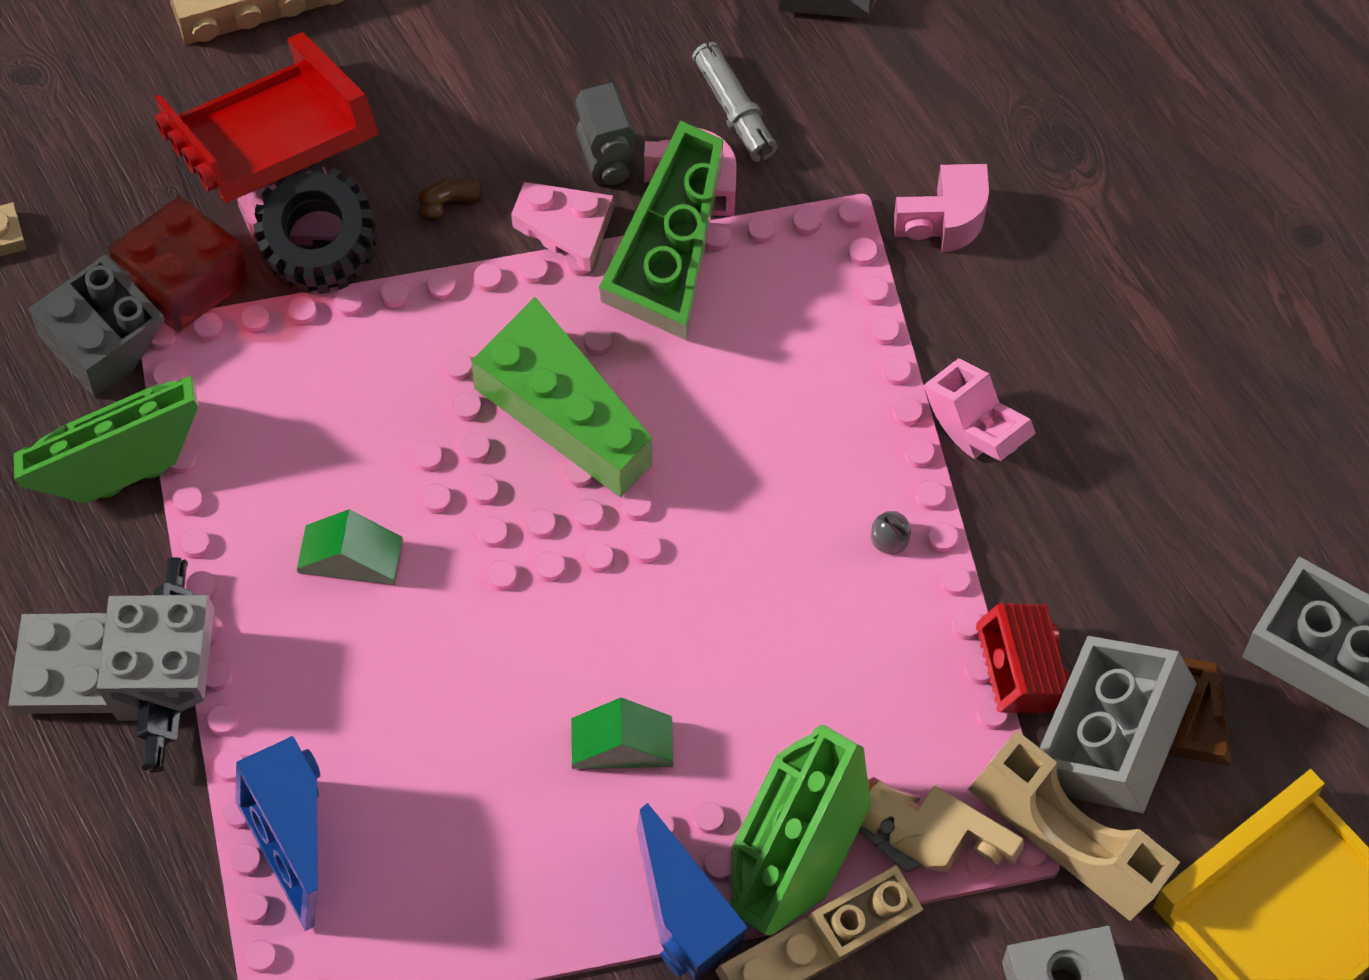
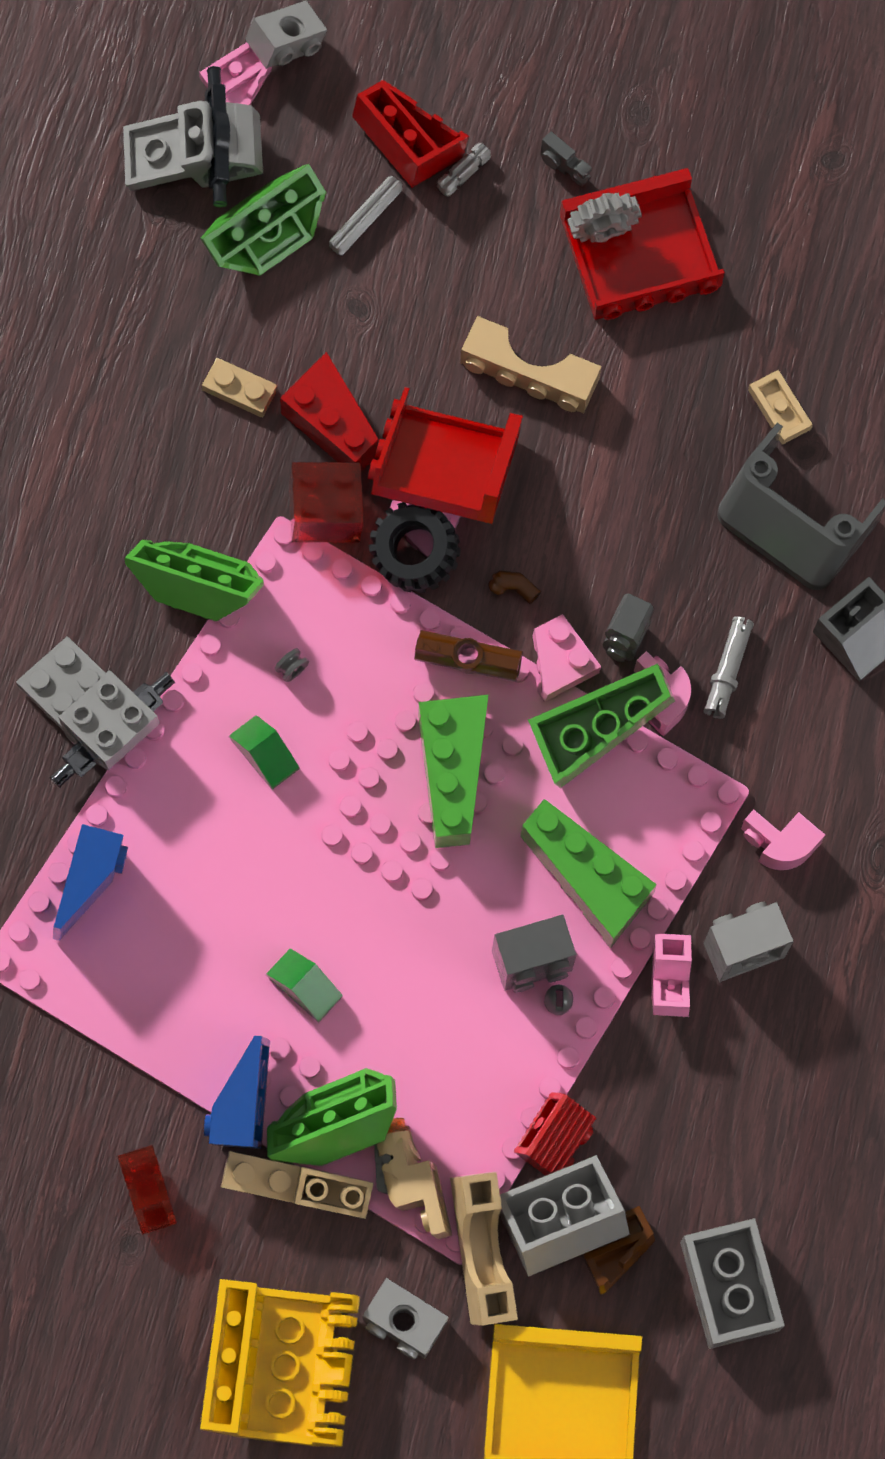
camera: 40 degrees right, 10 degrees up
dark grey slope [29,254,165,399] -> none
none -> dark grey bush [274,648,309,682]
none -> red wedge [280,352,379,477]
none -> reddish brown piece [414,630,523,682]
none -> dark grey brick [492,914,576,993]
none -> bright green wedge [520,799,657,949]
none -> light grey brick [703,901,793,982]

